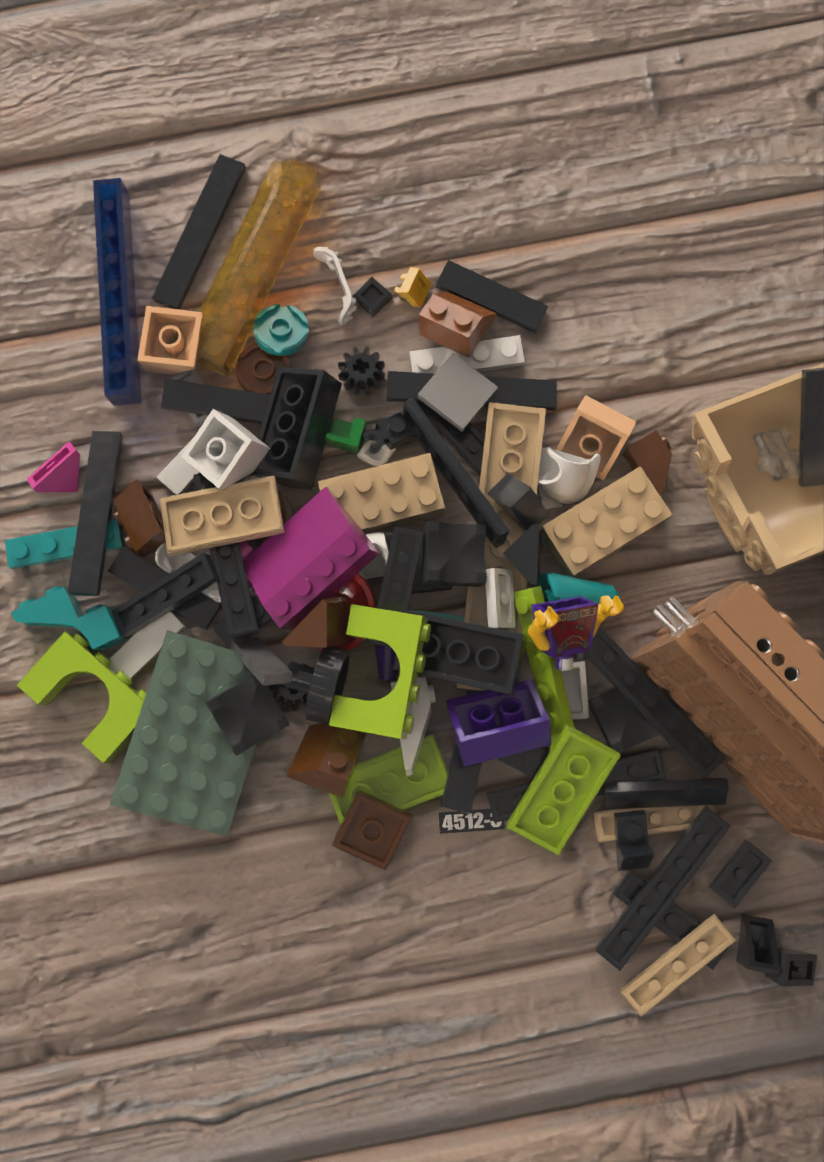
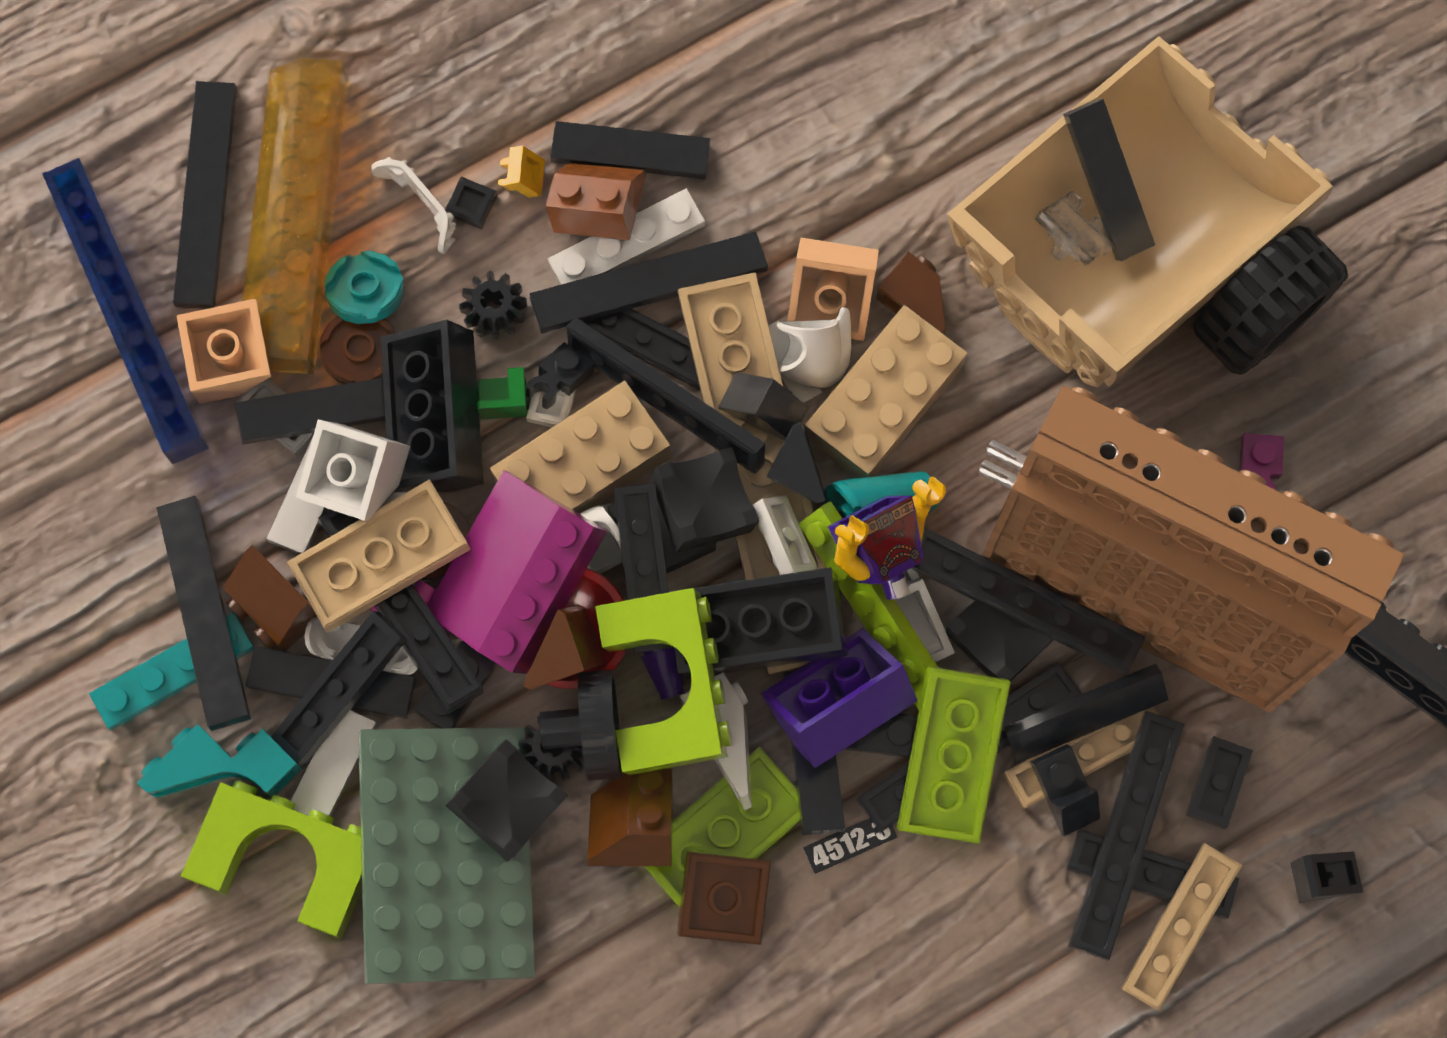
camera: 25 degrees left, 5 degrees down
dark pink slope [27,442,80,492] -> none
flat silver tile [230,637,292,685] -> none
light grey tile [417,353,498,432] -> none
black slope [736,914,781,975] -> none

